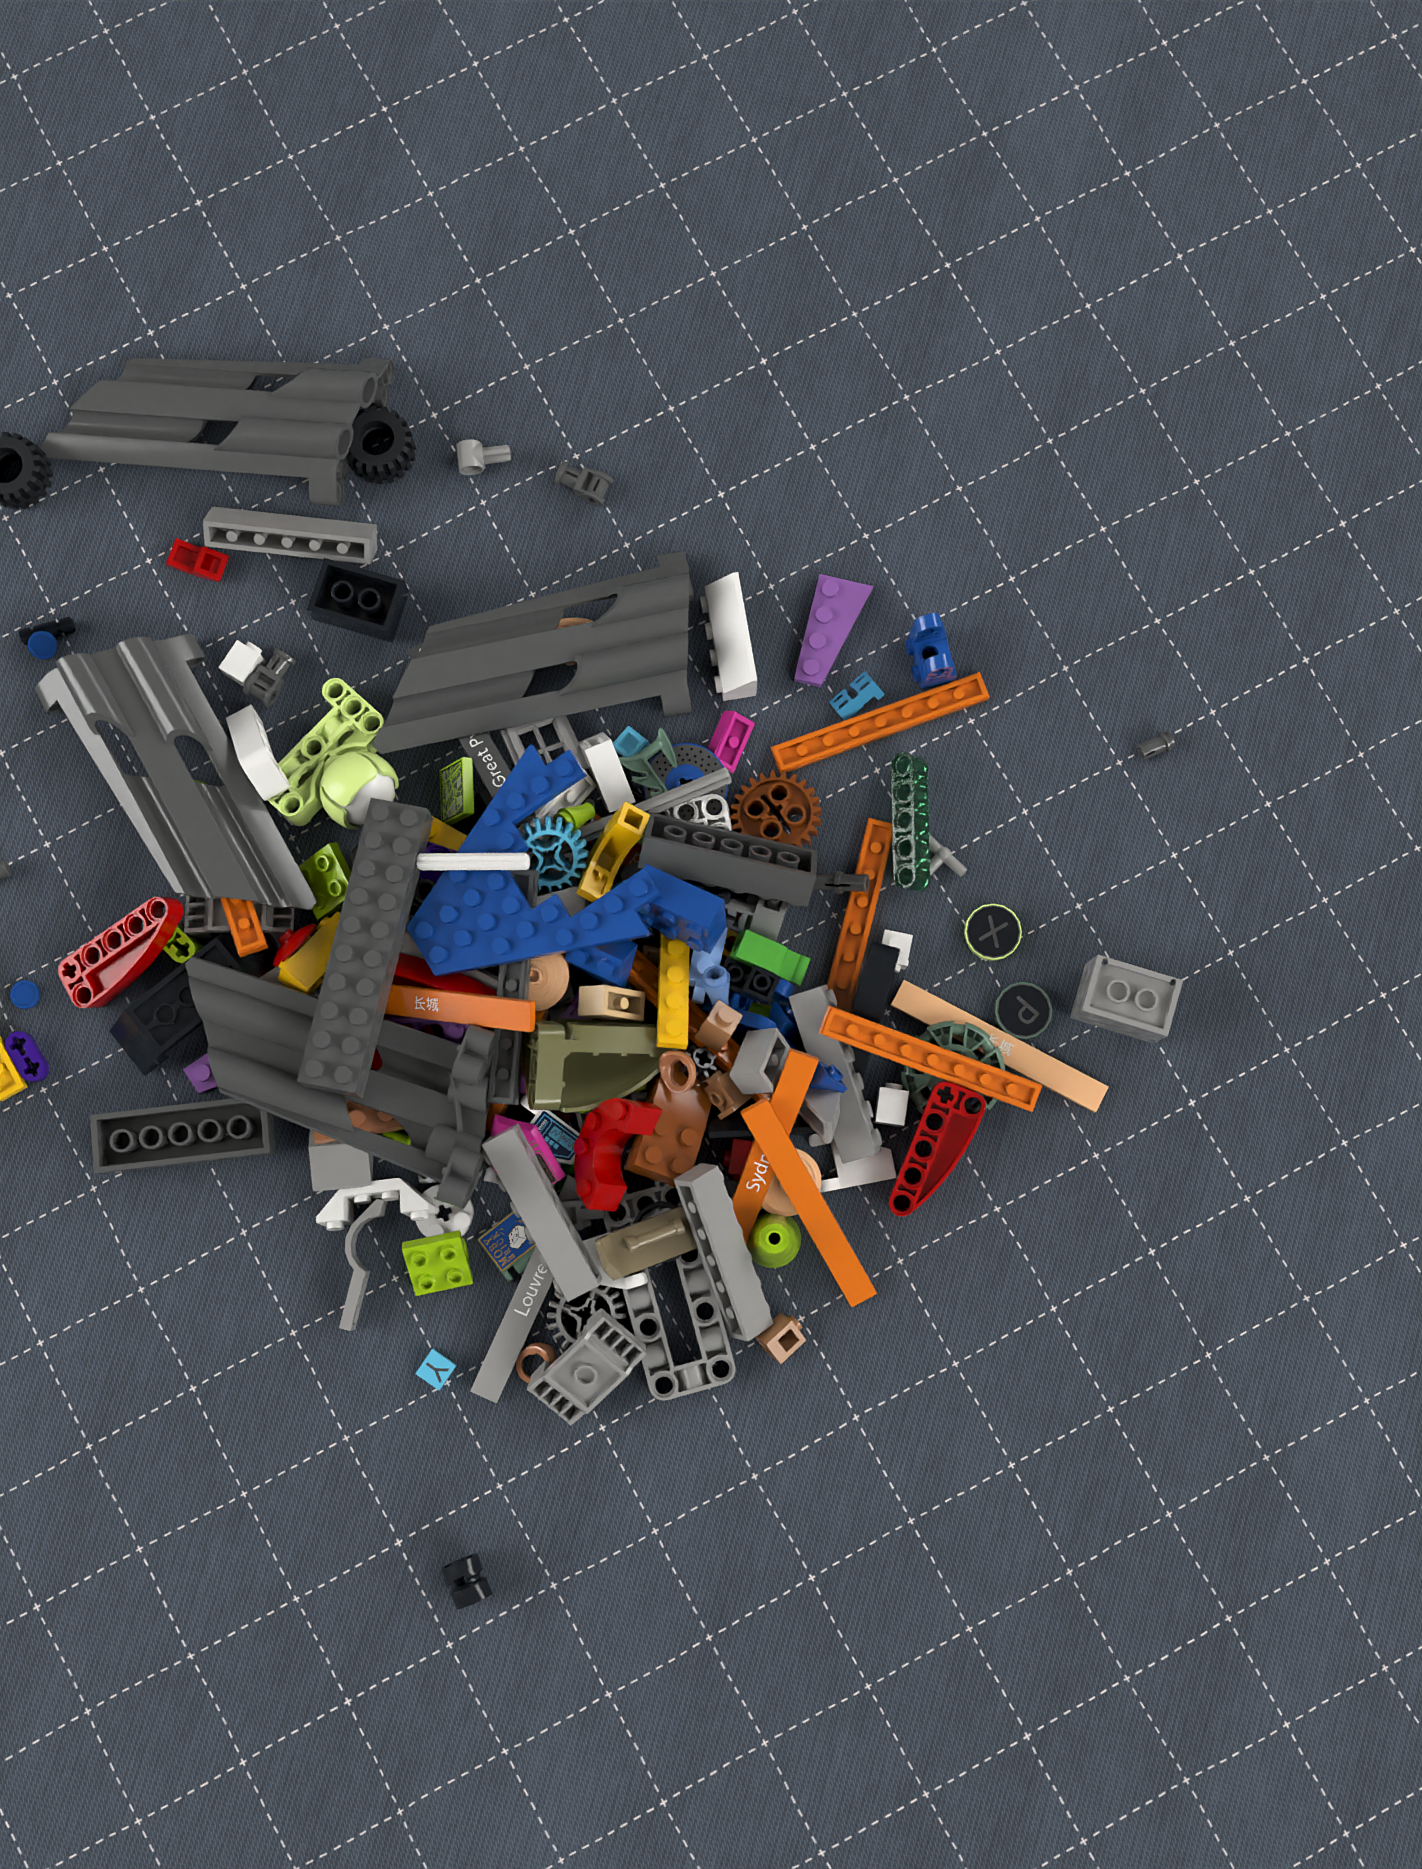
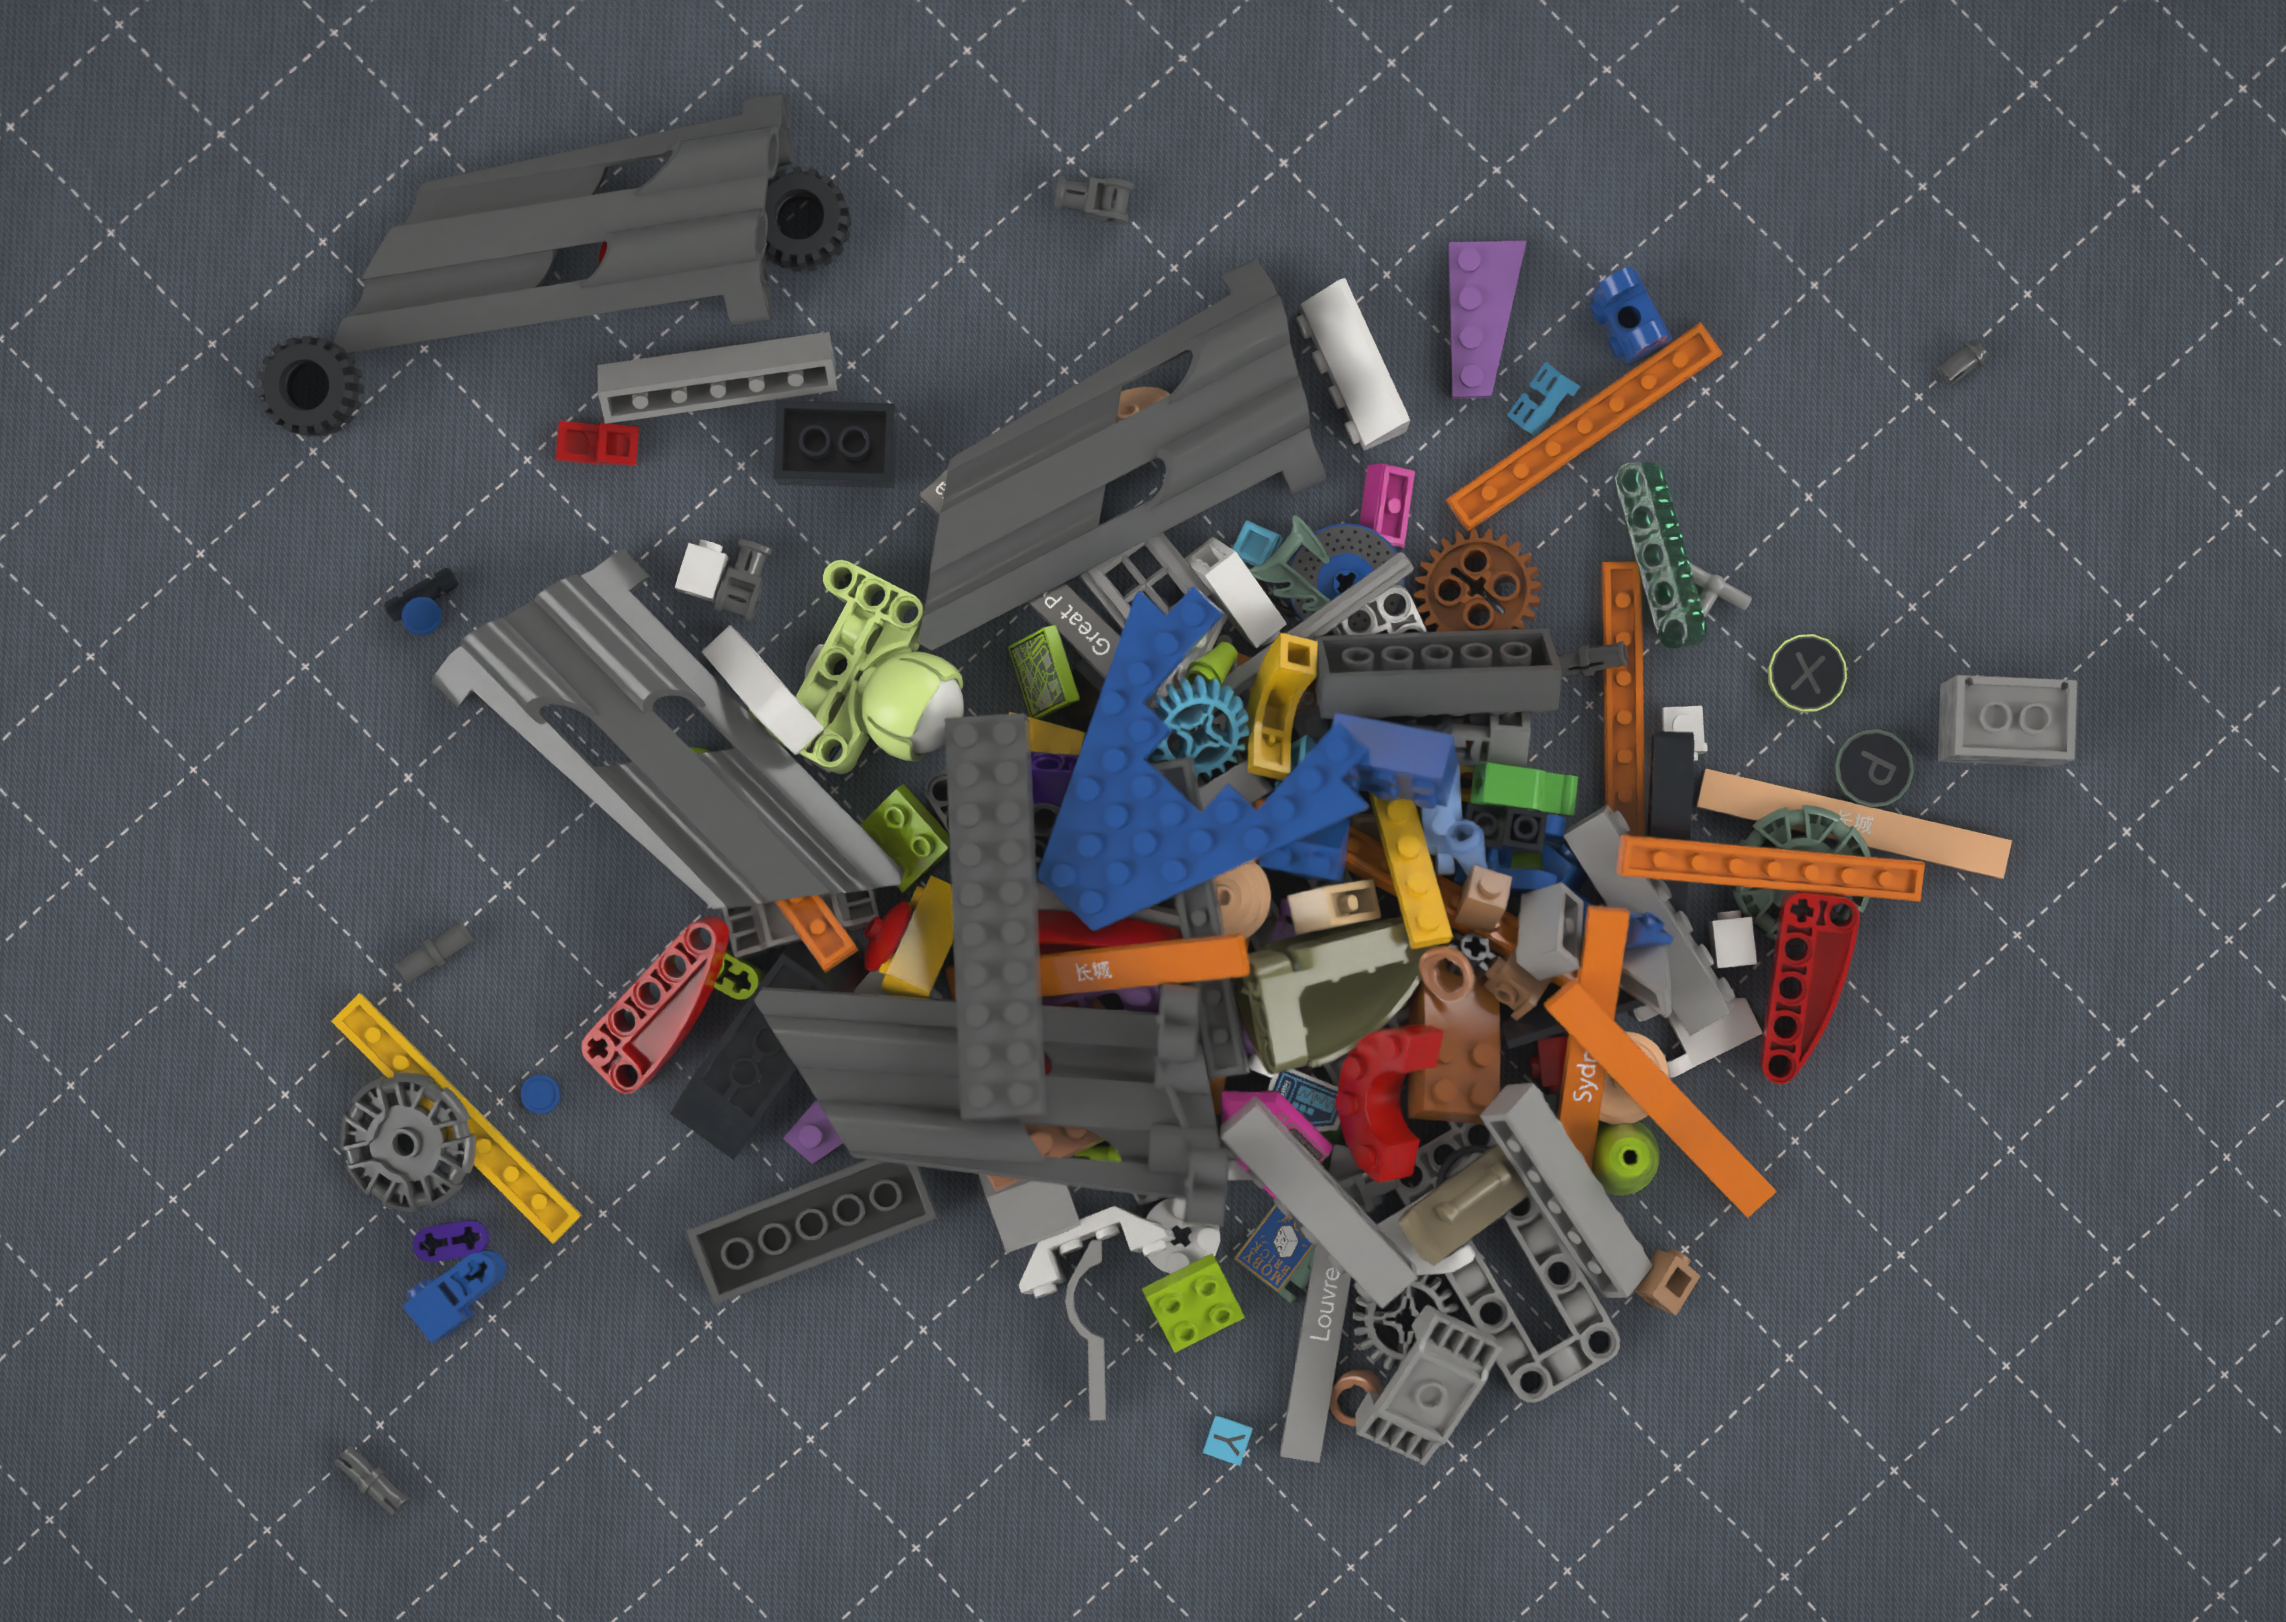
camera: 10 degrees left, 5 degrees up
dark purple beam [5,1031,49,1082] -> none
white axle [416,853,530,870] -> none
light grey axle [456,440,511,475] -> none

